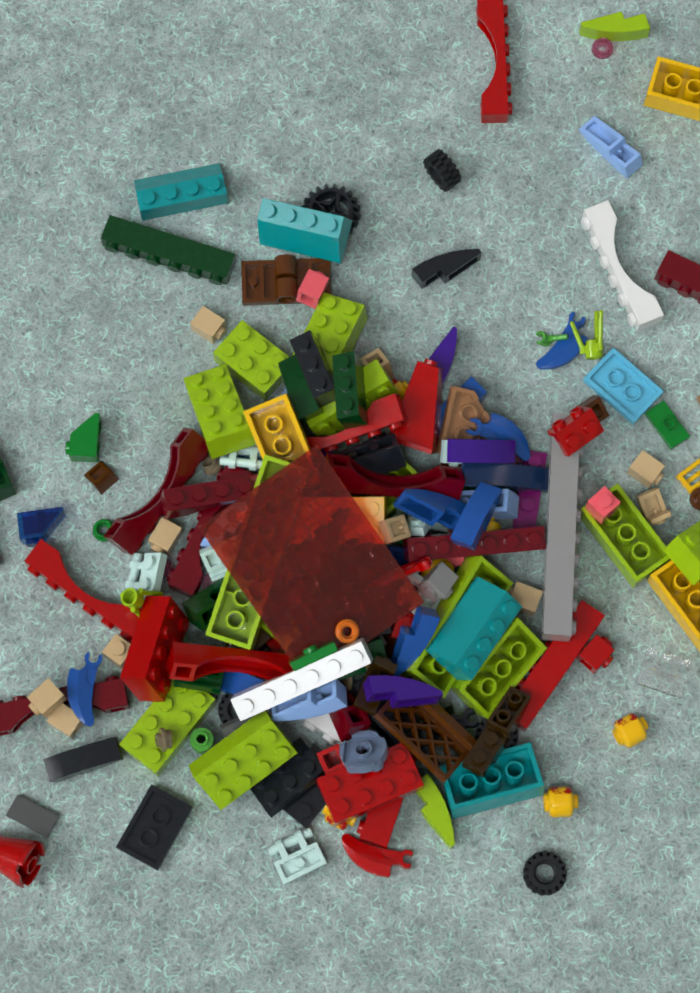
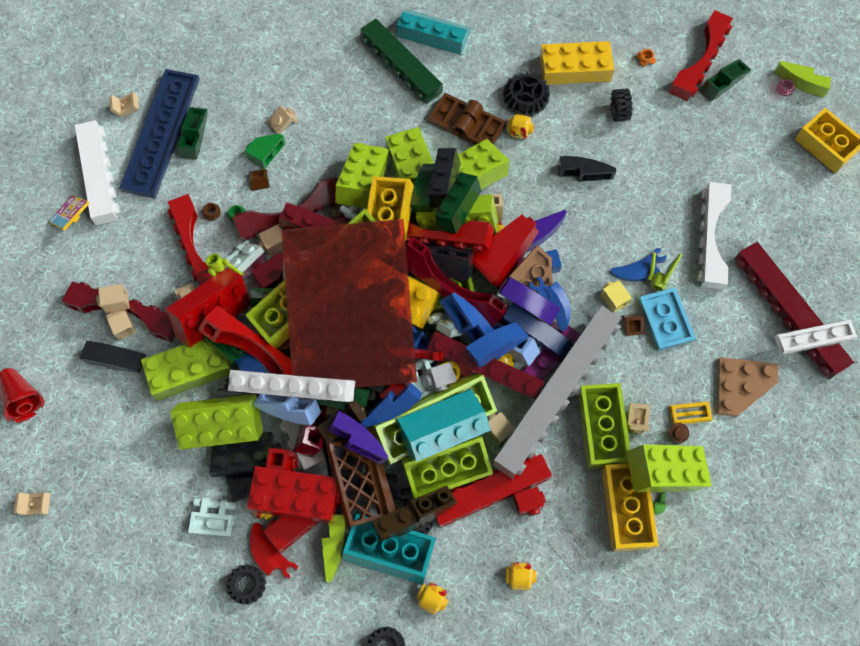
camera: 30 degrees right, 5 degrees down
dark grey tile [6,794,59,838] -> none
clear blue slope [17,507,66,547] -> none
blue piece [67,652,102,727] -> none
black plate [116,784,193,871] -> none
dark tan plate [155,727,172,752] -> none
tan brick [190,306,227,344] -> none
bright green brick [190,728,215,755] -> none
teal slope [257,198,353,264] -> none
green plate [288,641,337,671] -> none
coral brick [296,269,329,309] -> none
orange plate [335,619,359,643] -> none
sand blue plate [339,730,389,774] -> none
tan bracket [379,514,411,544] -> none
bright green hand [536,331,568,347] -> none
red bracket [547,406,605,457] -> none
light blue slope [579,116,643,178] -> none
coral brick [585,486,621,524] -> none
tan brick [627,450,665,489] -> none
green plate [645,401,690,450] -> none
none -> tan bracket [14,492,50,516]
none -> reddish brown plate [202,203,221,221]
none -> black tyre [226,564,266,605]
none -> tan bracket [267,106,299,134]
none -> yellow head [507,114,534,139]
none -> yellow brick [539,41,614,85]
none -> light yellow brick [600,280,632,313]
none -> orange plate [636,49,656,66]
none -> dark green slope [700,59,751,101]

